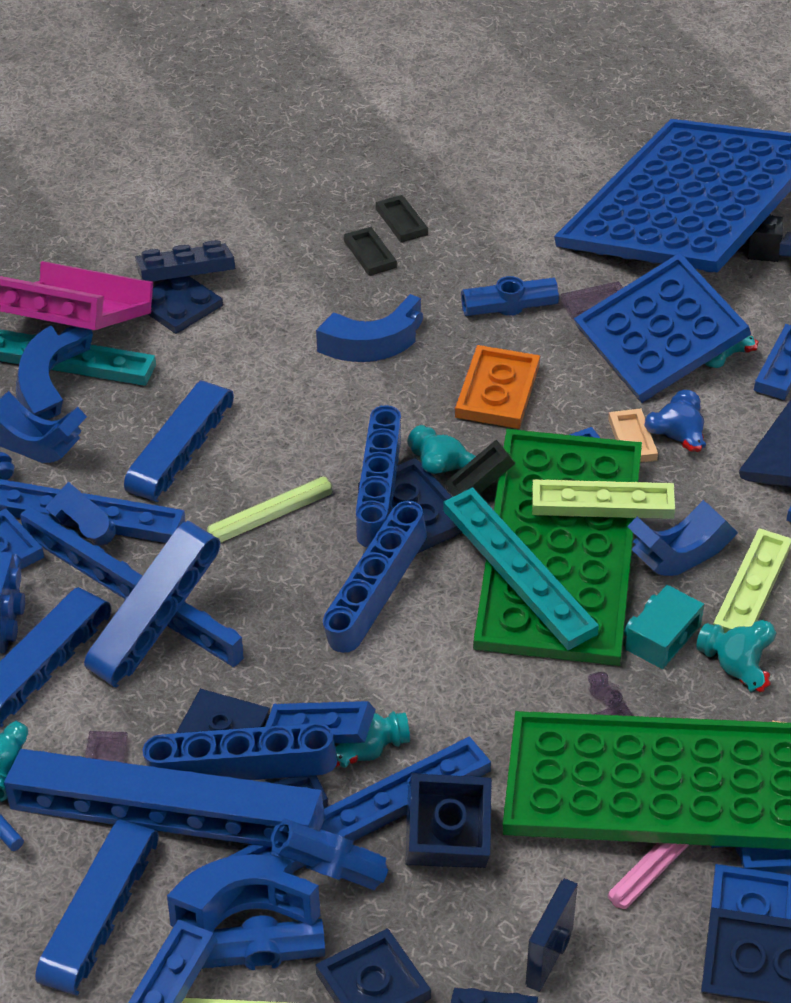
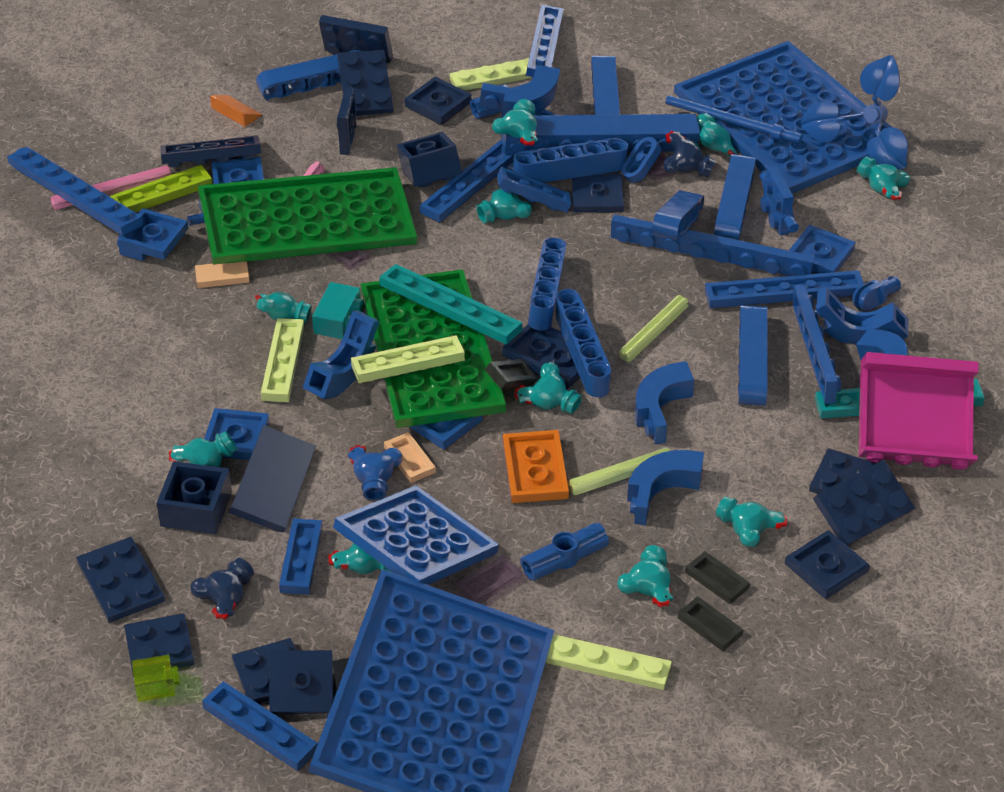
camera: 160 degrees right, 0 degrees up
blue leg [45,482,116,546] -> none
blue piece [270,818,388,891] -> none
clear purple arm [588,672,623,708] -> none
none -> teal animal [492,99,538,146]
none -> yellowish green plate [545,634,672,690]
none -> yellowish green axle [568,448,671,495]
none -> teal animal [617,545,673,608]
none -> blue plate [622,137,661,183]
none -> blue arch [635,361,694,444]
none -> dark blue animal [663,131,716,178]
none -> teal animal [715,496,788,547]
none -> dark blue plate [785,530,870,600]
none -> blue plate [792,285,841,404]

